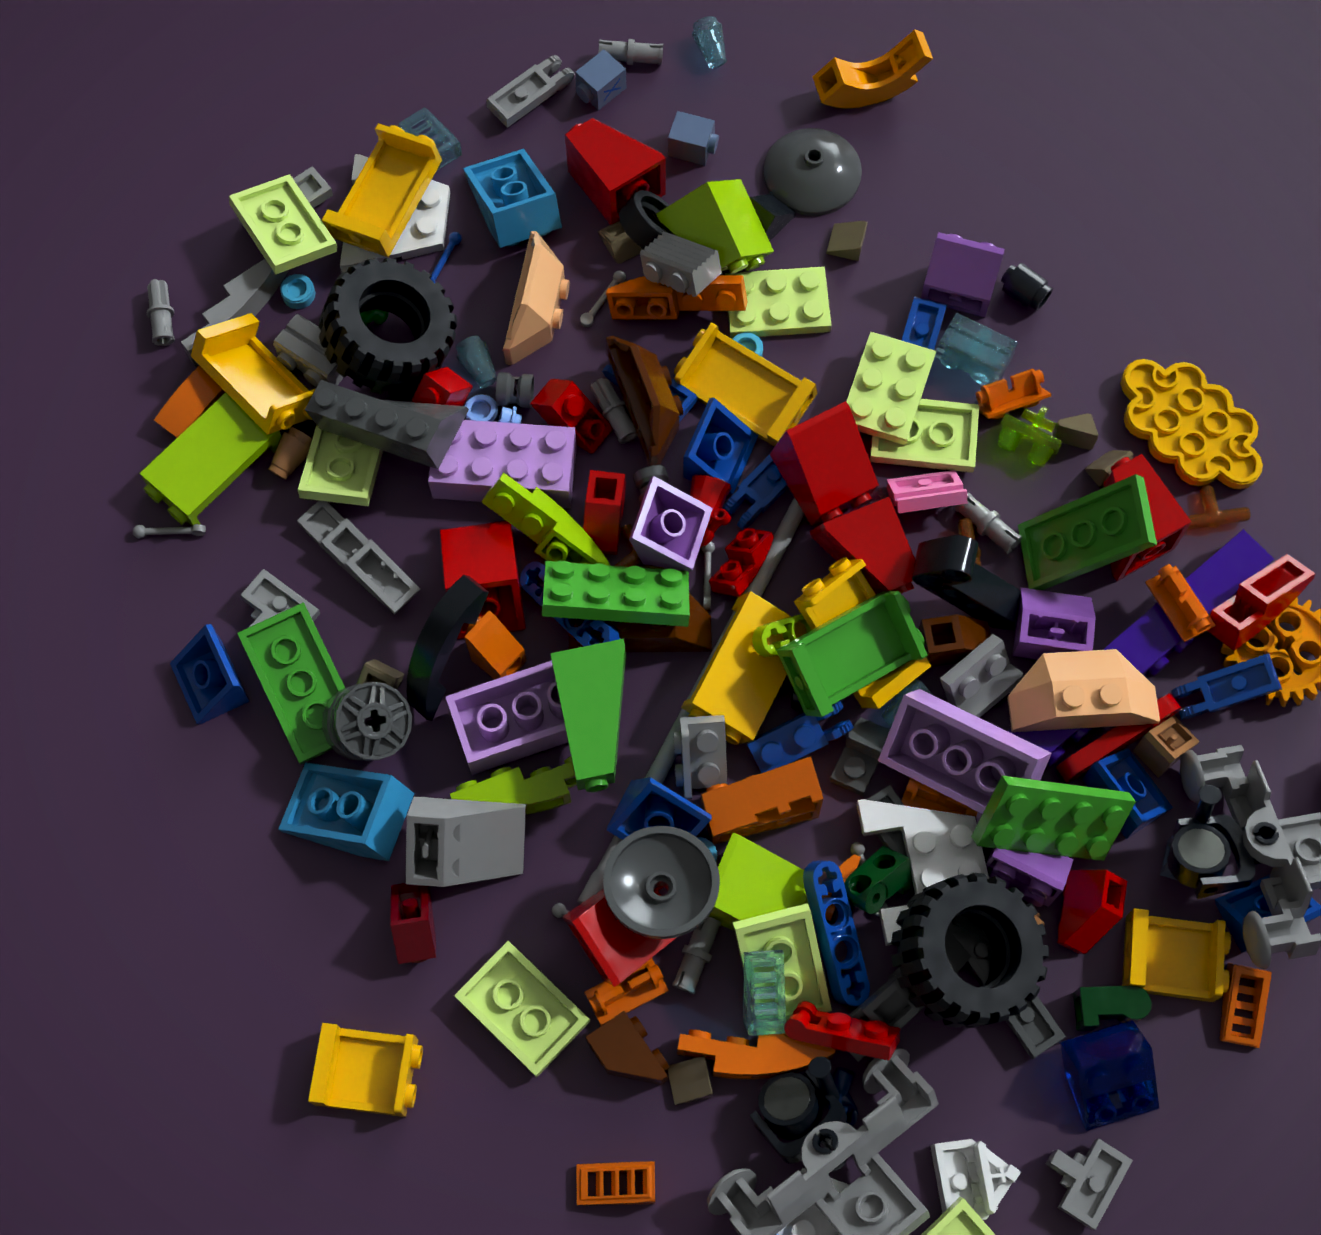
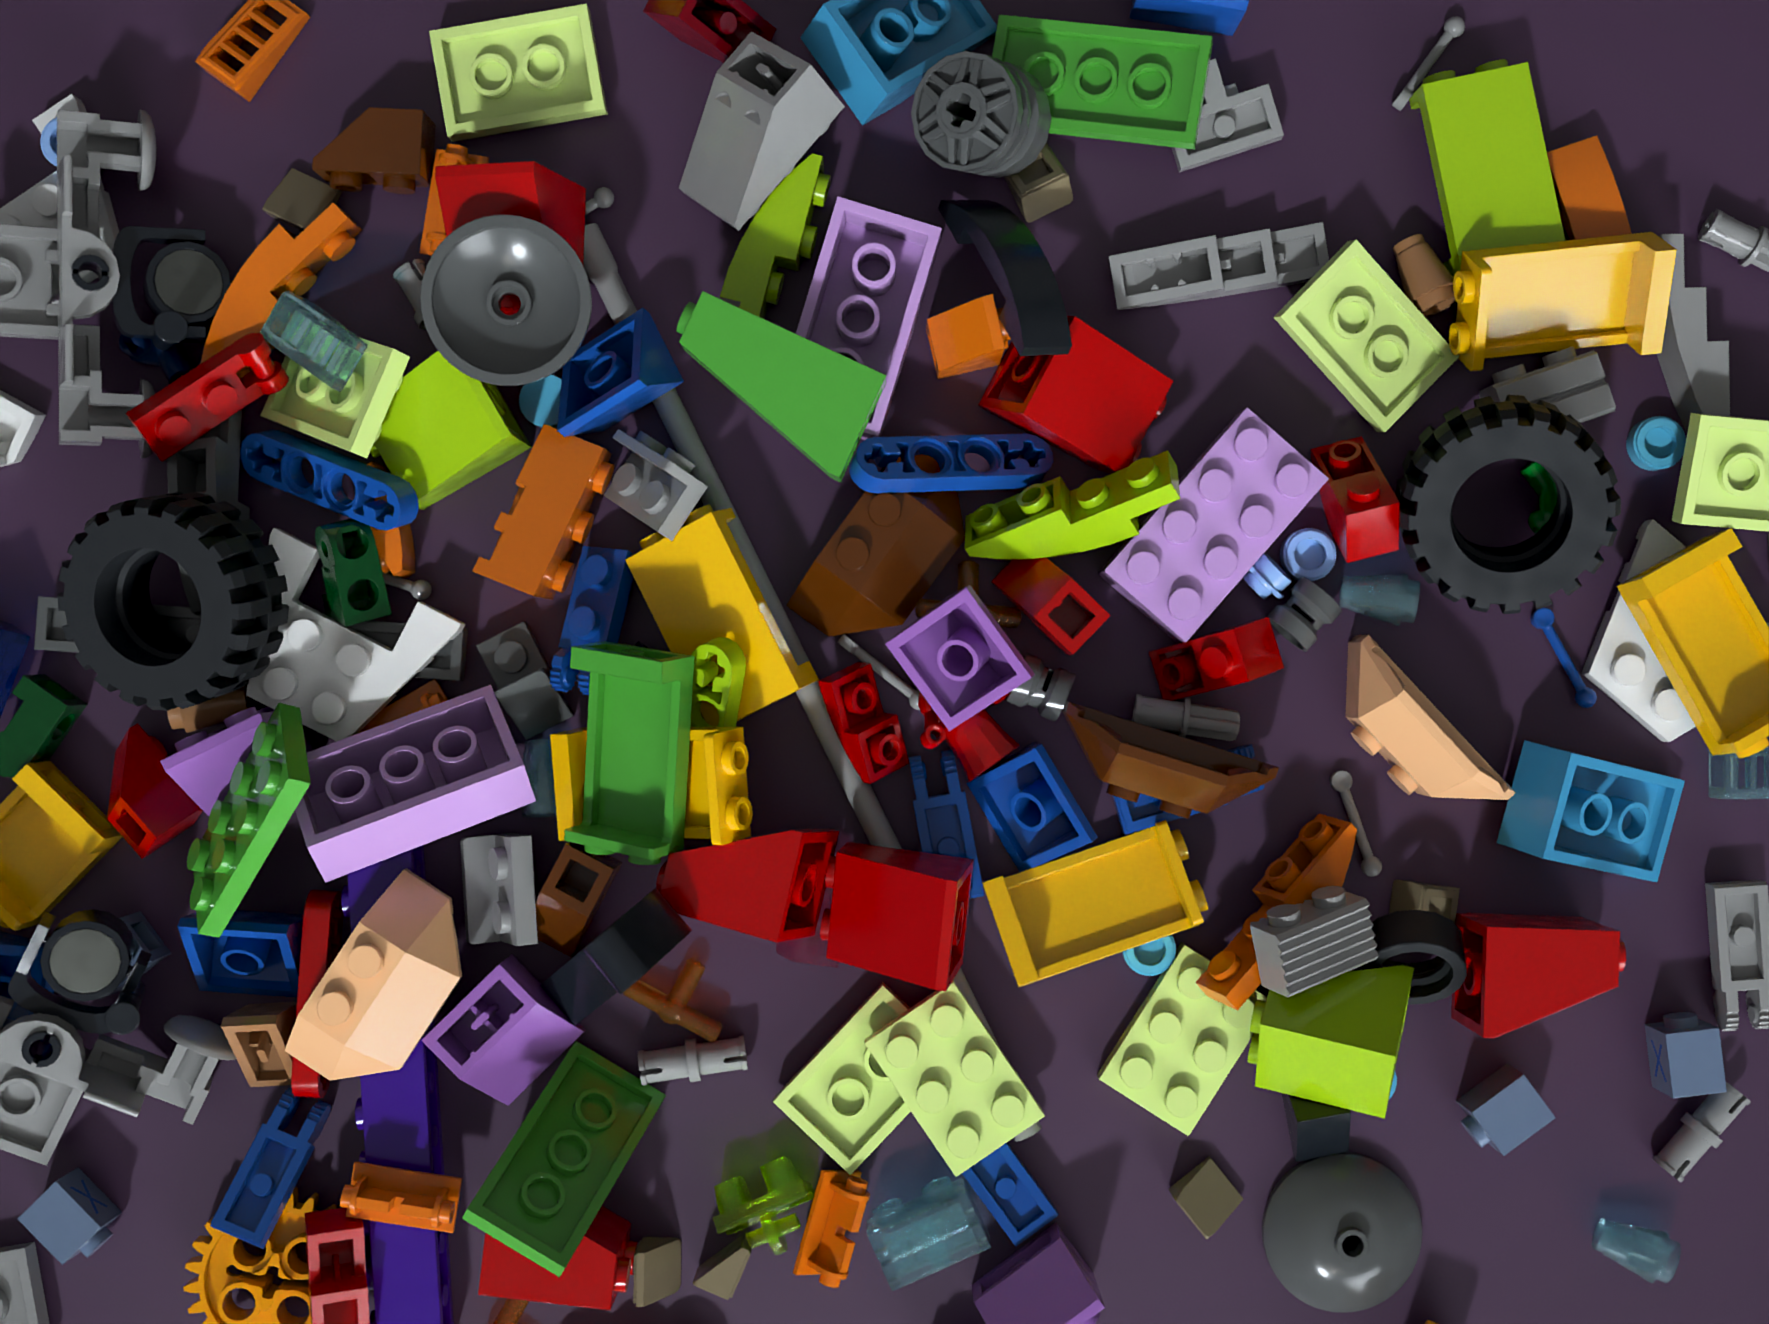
camera: 130 degrees right, 20 degrees up
dark grey wedge [305,380,469,469] -> none
bright green plate [542,561,690,627] -> none
bright pink plate [887,470,968,513] -> none

